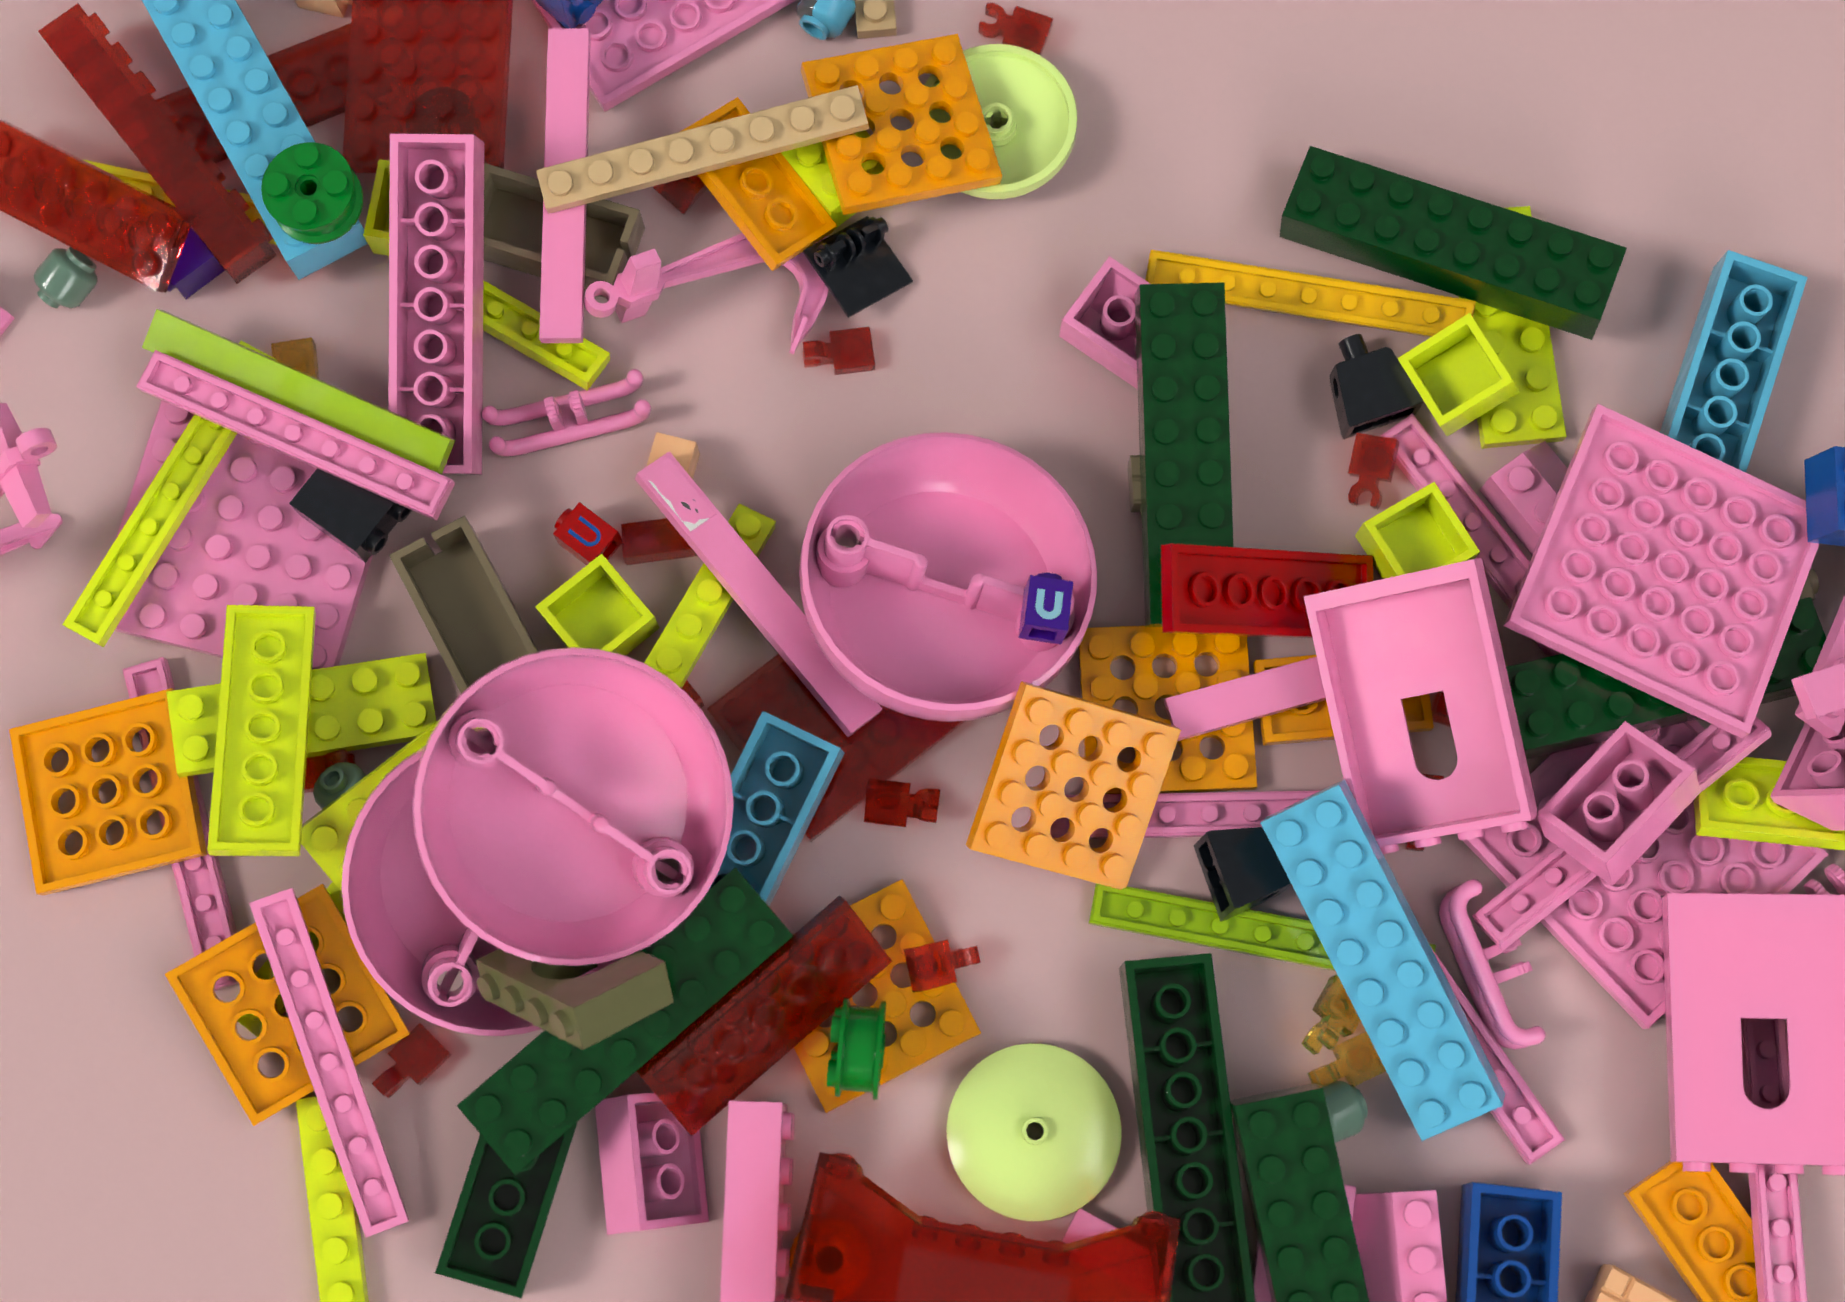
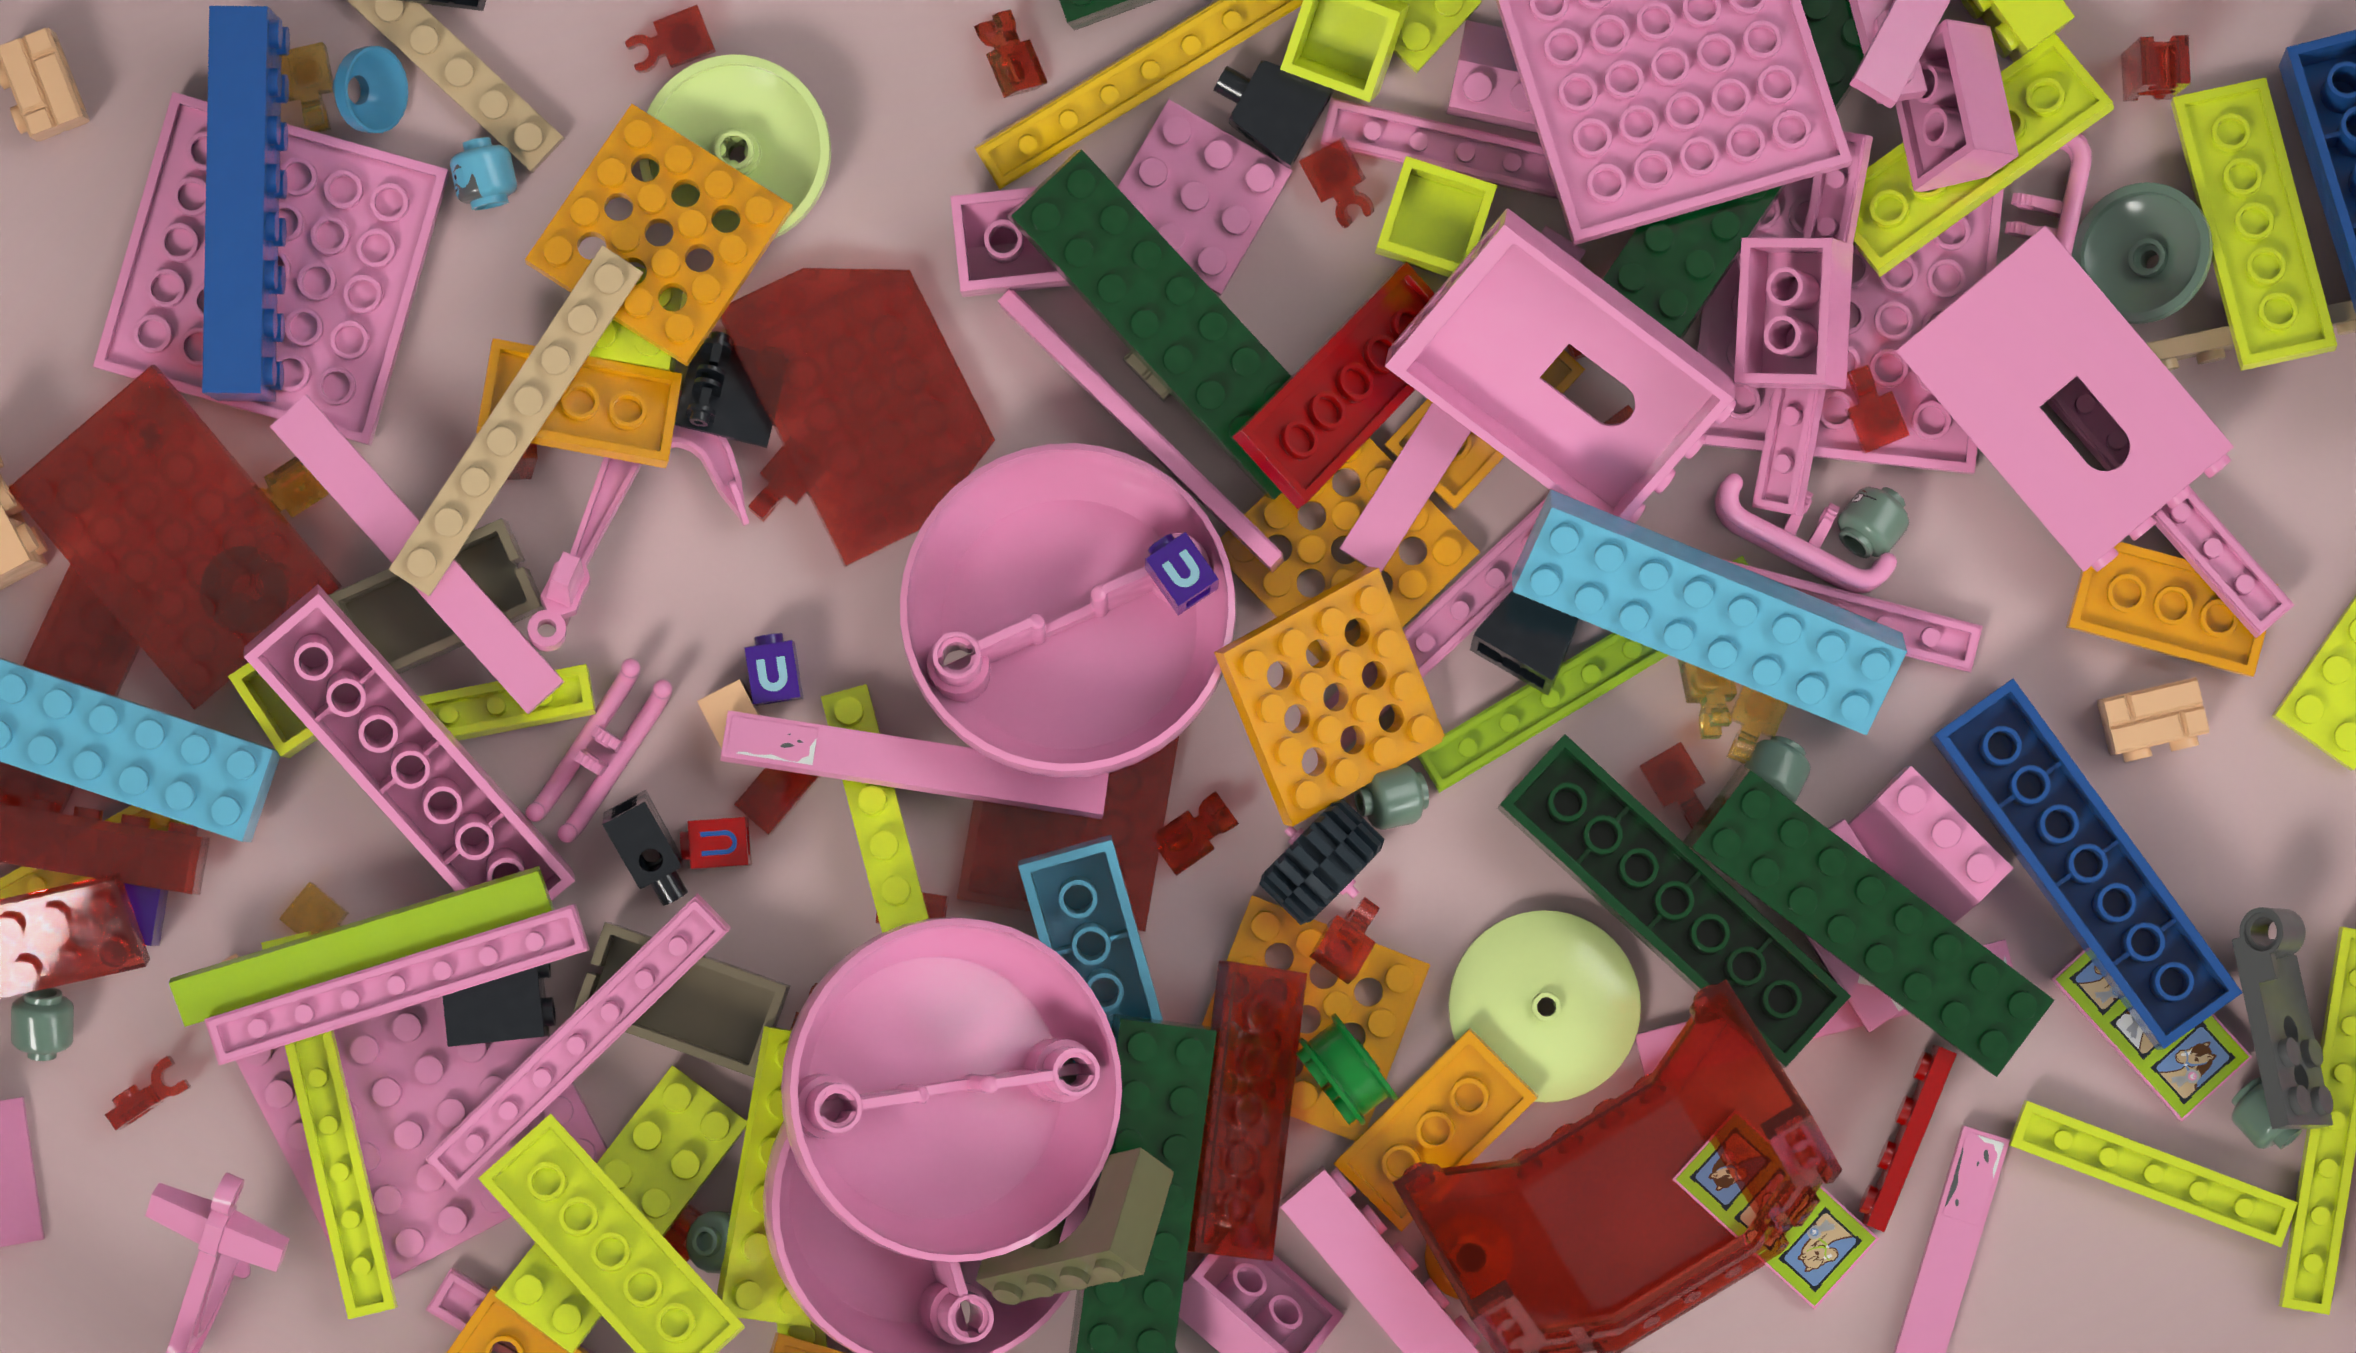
camera: 40 degrees left, 10 degrees up
green wheel [261,142,364,244] -> none
neon yellow piece [535,554,660,656] -> none
none -> clear red plate [105,1056,191,1131]
none -> clear yellow plate [239,456,330,529]
none -> bright pink tile [424,893,731,1192]
none -> black torso [602,790,688,906]
none -> clear red plate [720,268,995,568]
none -> dark purple brick [744,633,804,706]
none -> clear red plate [974,9,1048,98]
none -> bright pink tile [998,289,1284,573]
none -> bright pink plate [1117,99,1293,296]
none -> black wheel [1259,799,1385,925]
none -> light orange plate [1333,1028,1538,1232]
none -> sand green head [1354,763,1429,830]
none -> clear red plate [1639,742,1706,830]
none -> sand green head [1838,487,1909,558]
none -> clear red plate [1845,365,1910,454]

